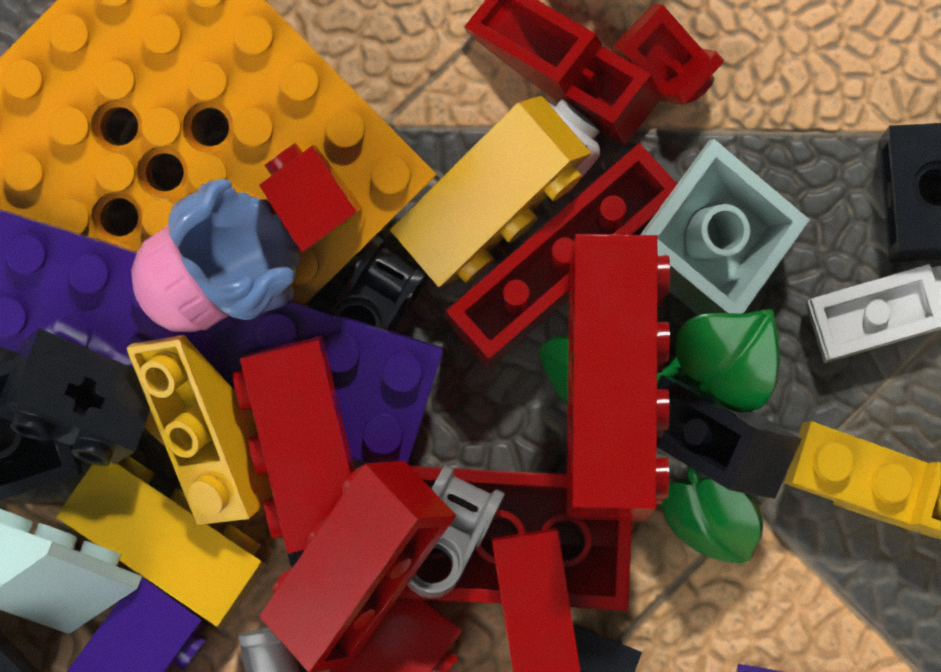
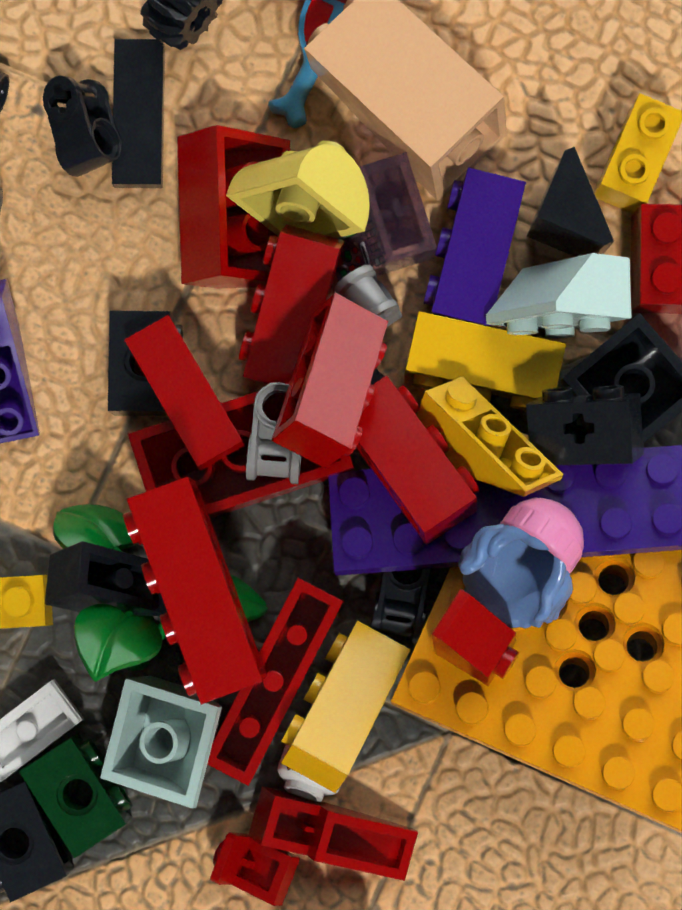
camera: 160 degrees right, 5 degrees up
none -> dark green brick [19,733,133,859]

